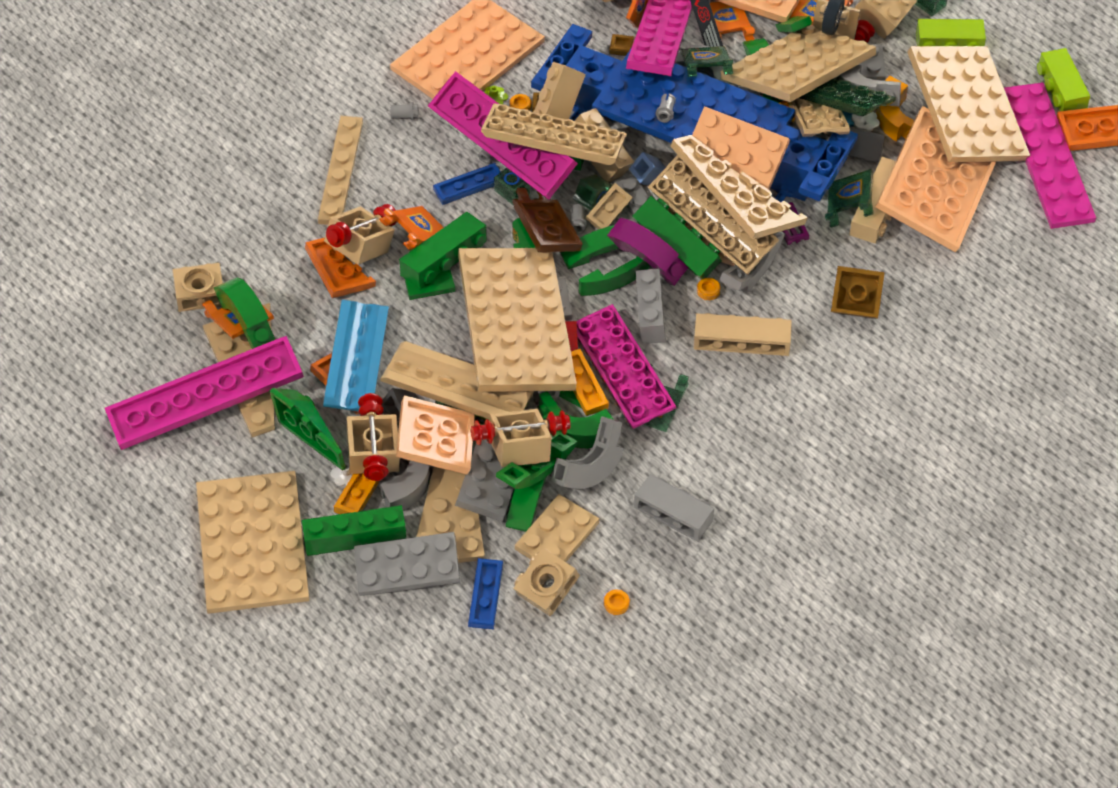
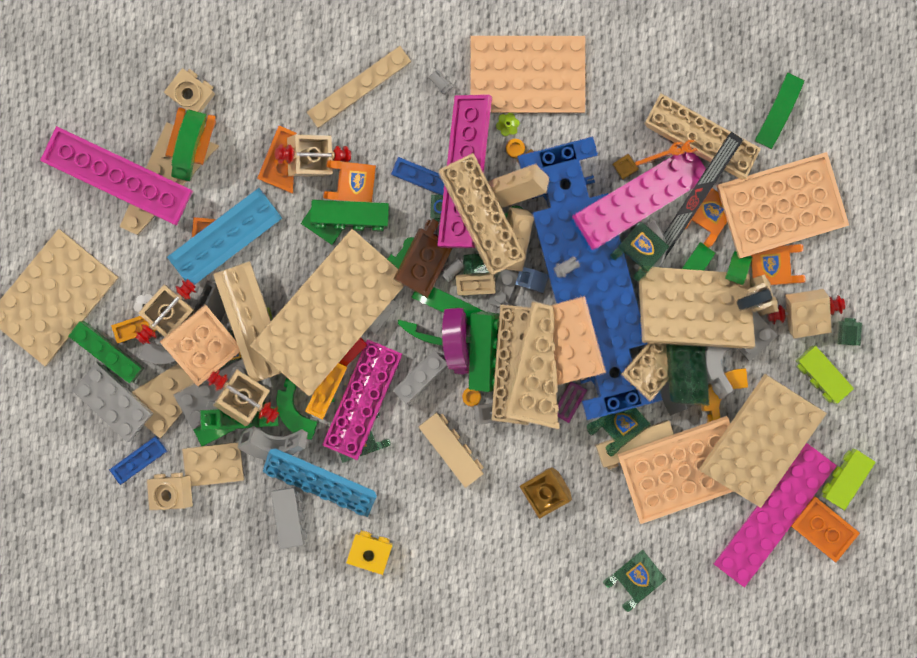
camera: 55 degrees right, 35 degrees up
green wedge [269,388,346,471] -> none
light orange tile [604,589,630,615] -> none
none -> dark azure plate [263,449,377,517]
none -> yellow brick [346,530,393,575]
none -> clear green flag [603,550,667,612]

